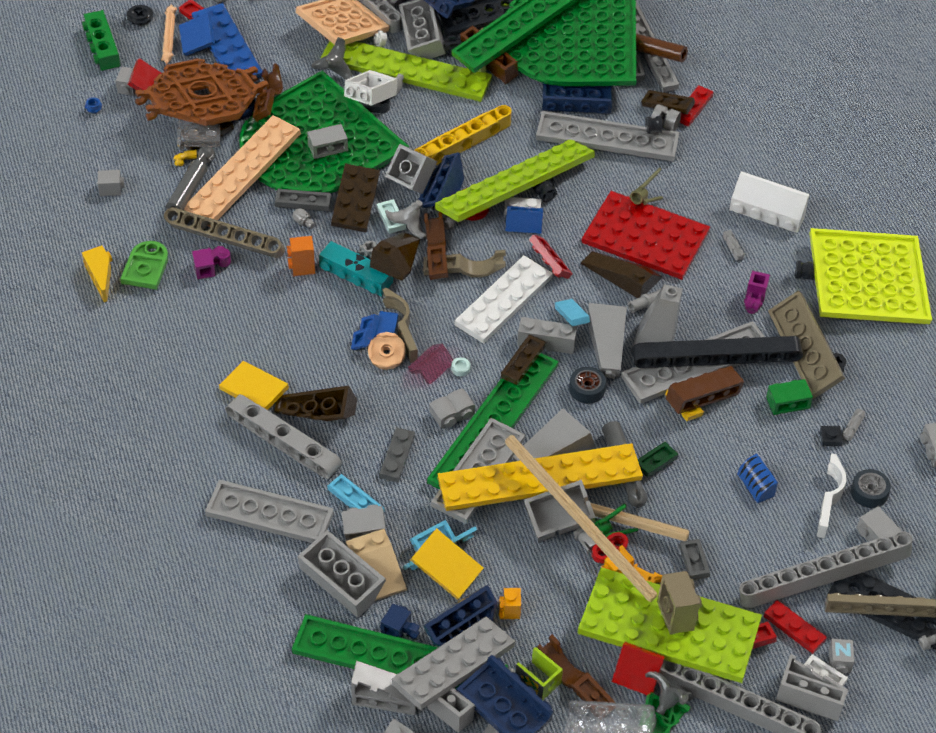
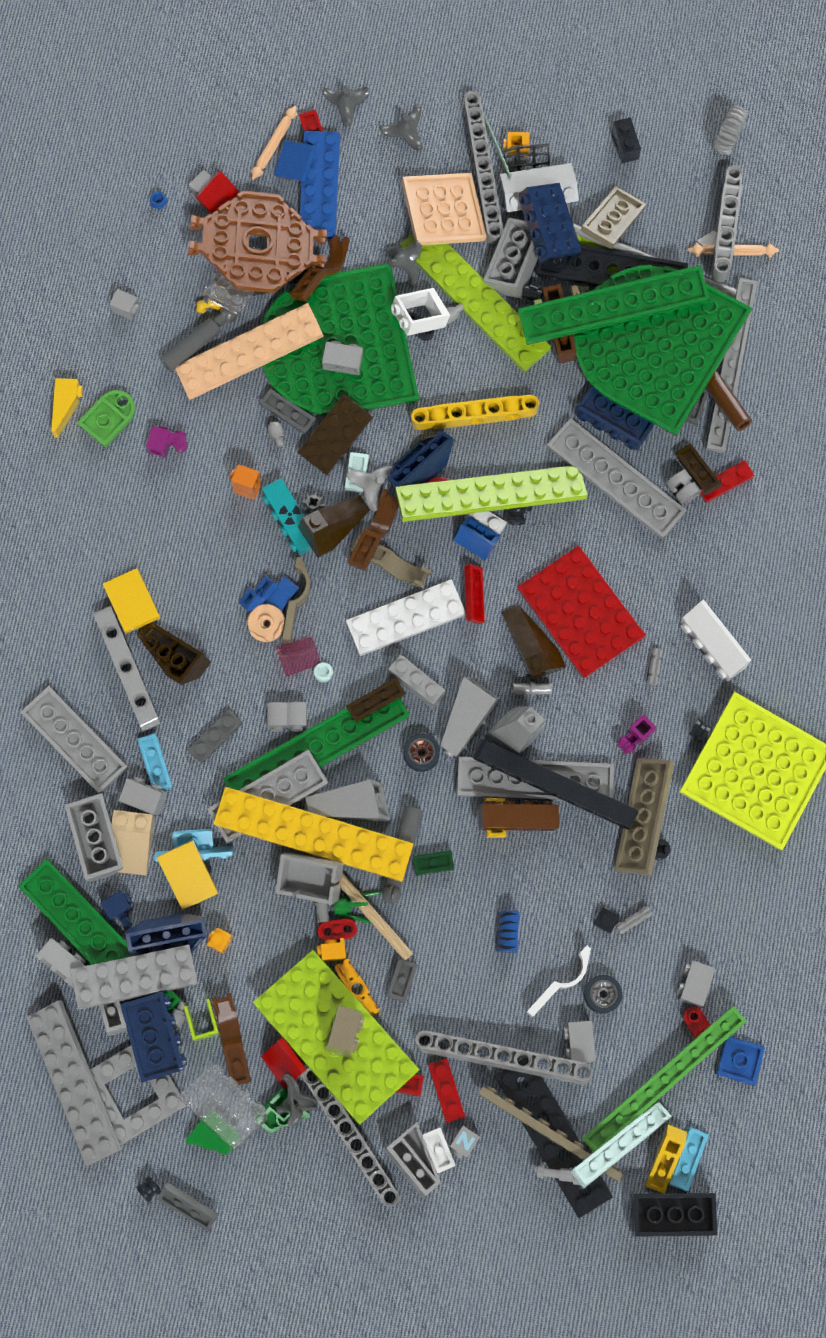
camera: 30 degrees right, 25 degrees up
green brick [82,10,121,71] -> none
black gear [126,5,153,26] -> none
dark tan beam [164,208,285,258] -> none
white plate [374,30,387,47] -> none
light grey brick [385,144,437,194] -> none
tan axle [505,435,657,602] -> none
medium azure tile [555,299,590,326] -> none
olive plant [630,168,663,205] -> none
black wheel [645,116,662,134] -> none
green brick [766,379,813,415] -> none

